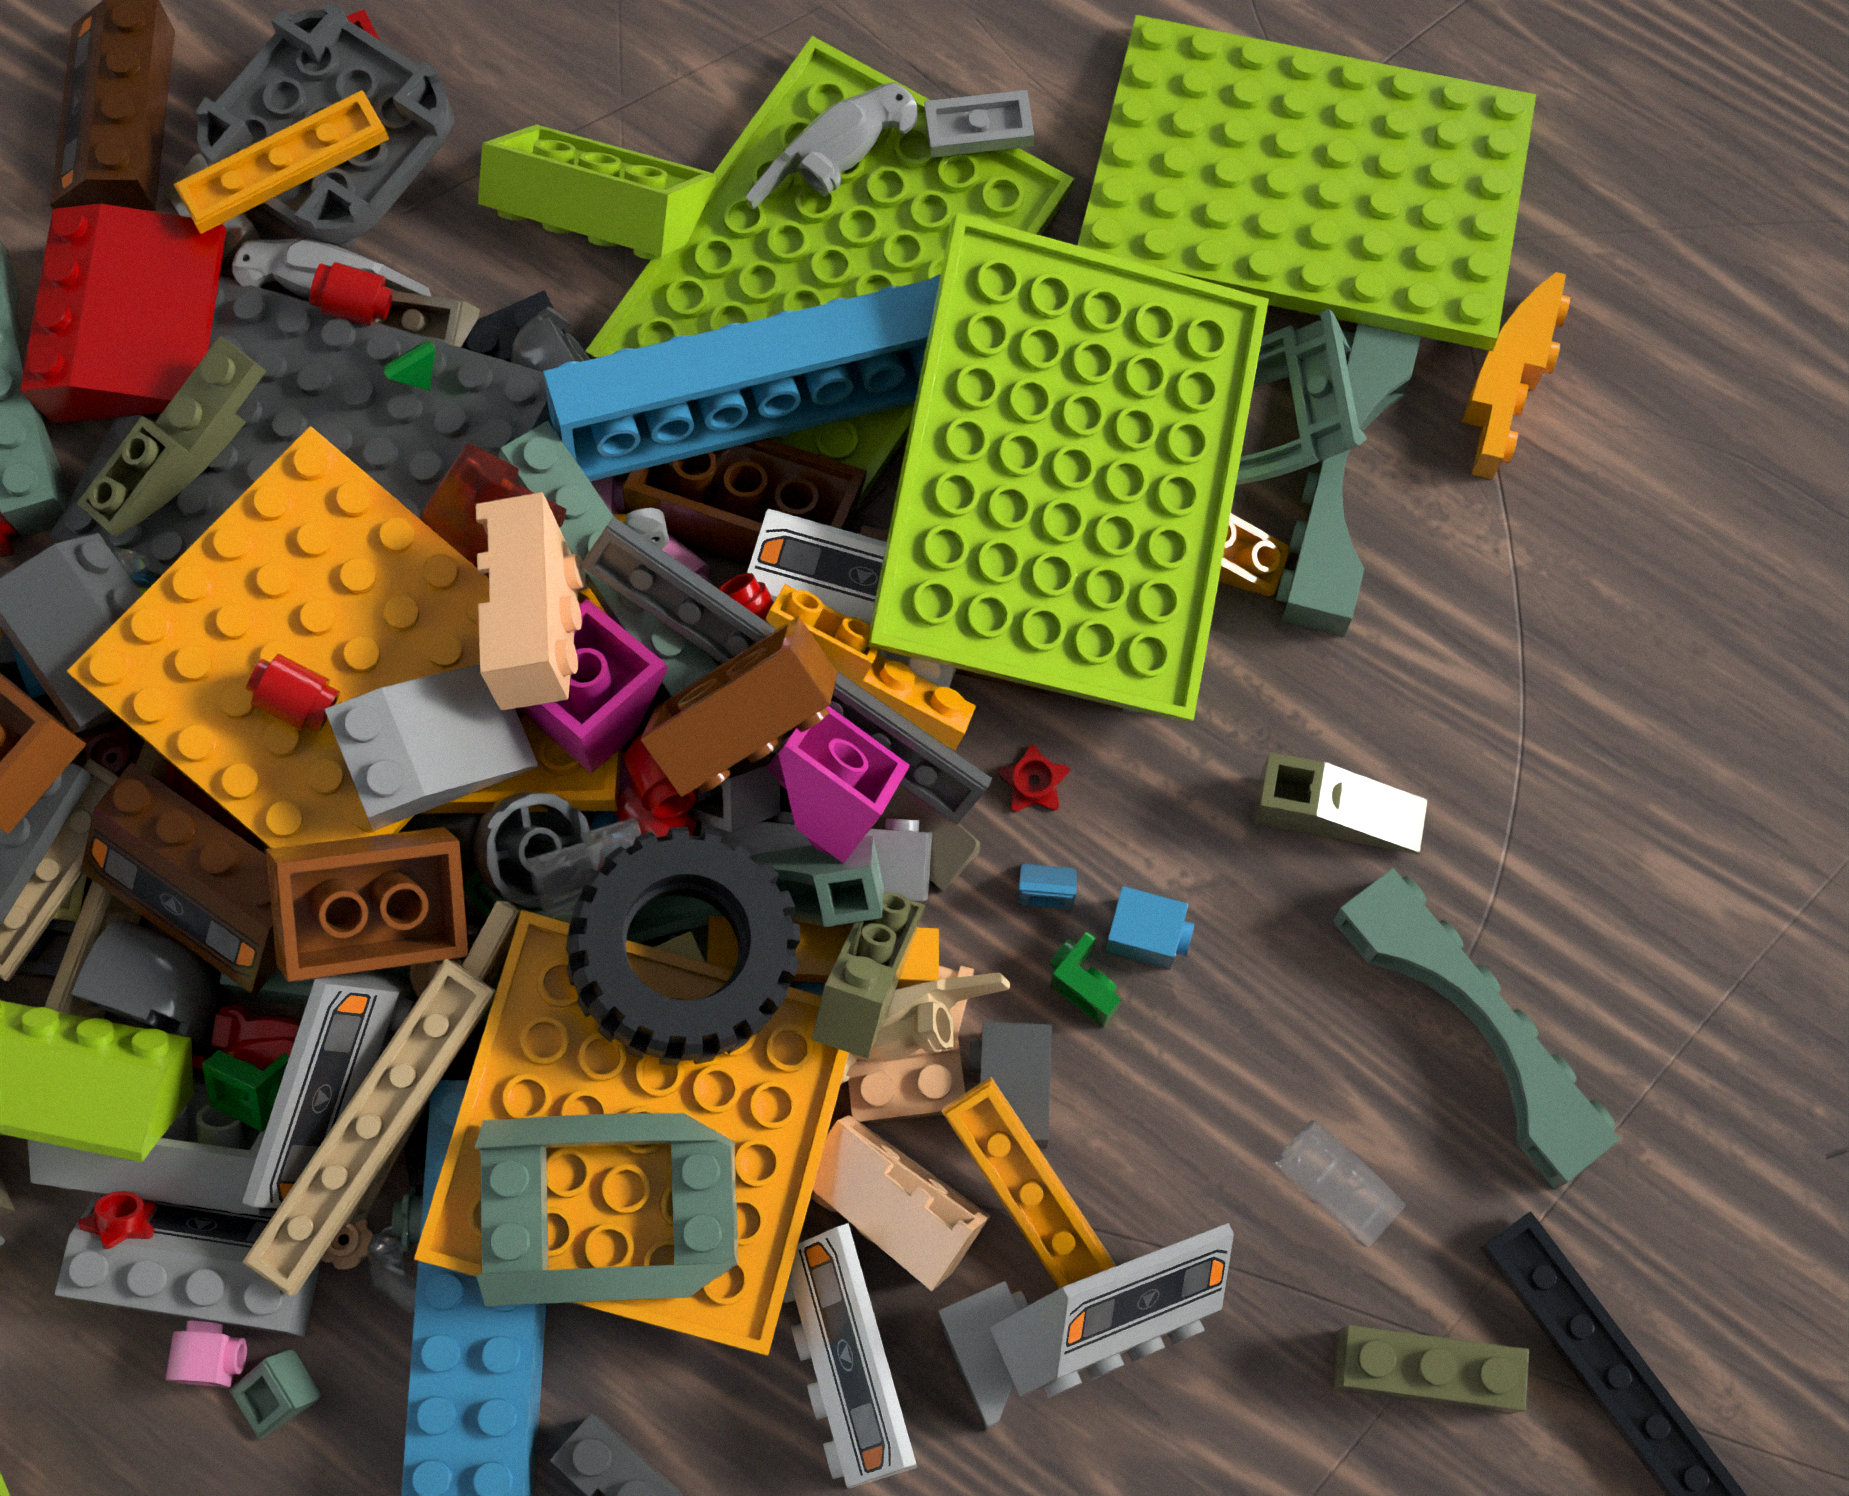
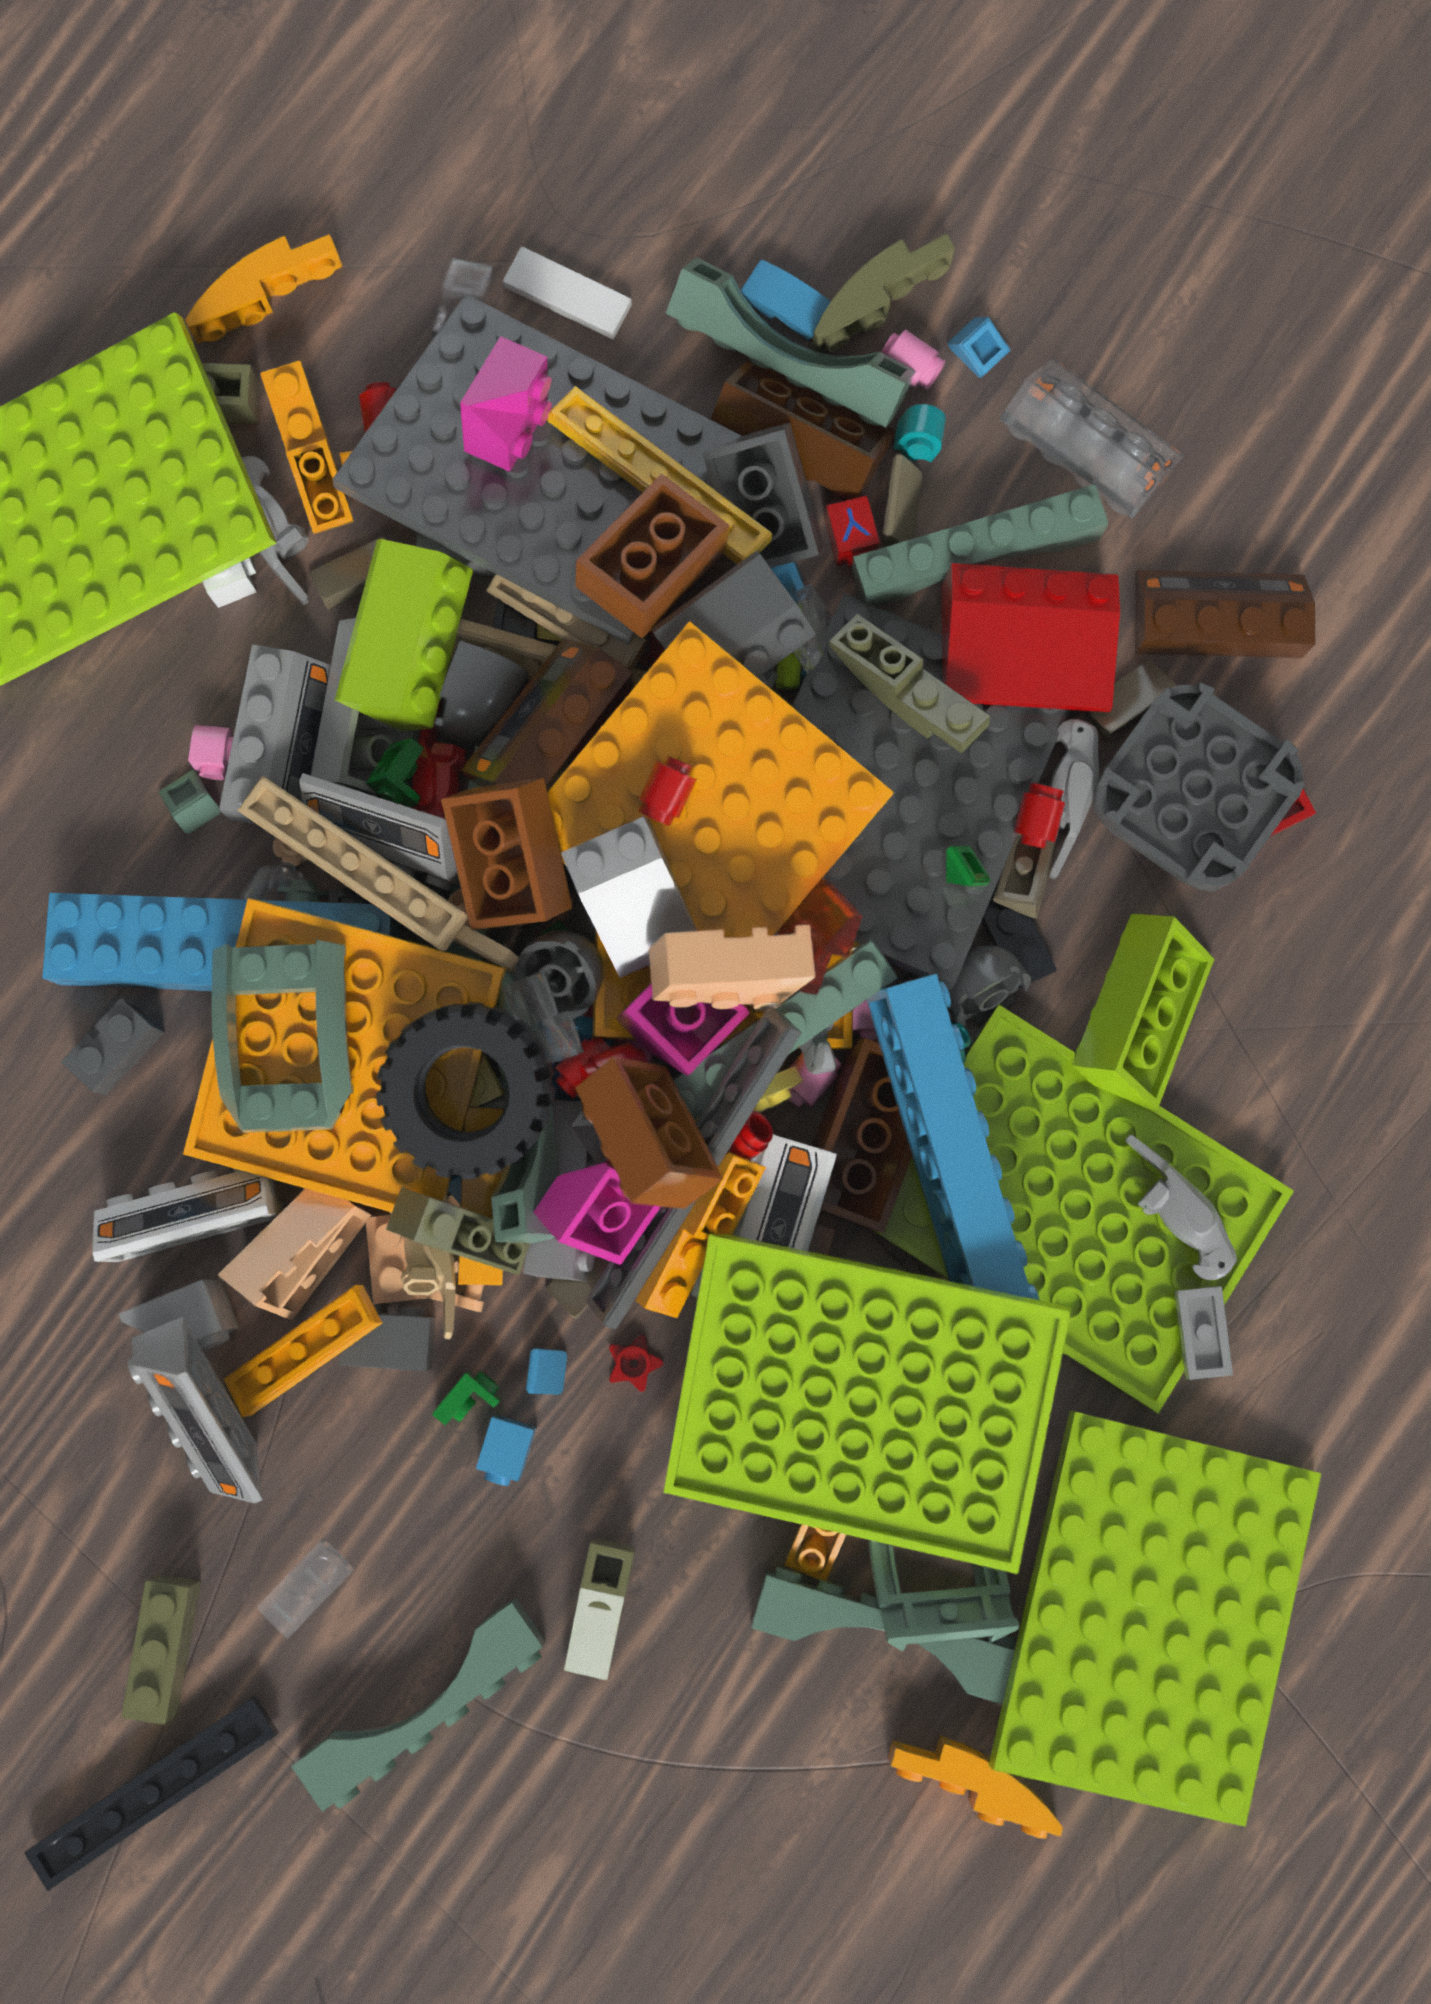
camera: 90 degrees right, 10 degrees up
red plate [77,1191,155,1249] -> none
light orange tile [173,90,389,234] -> none

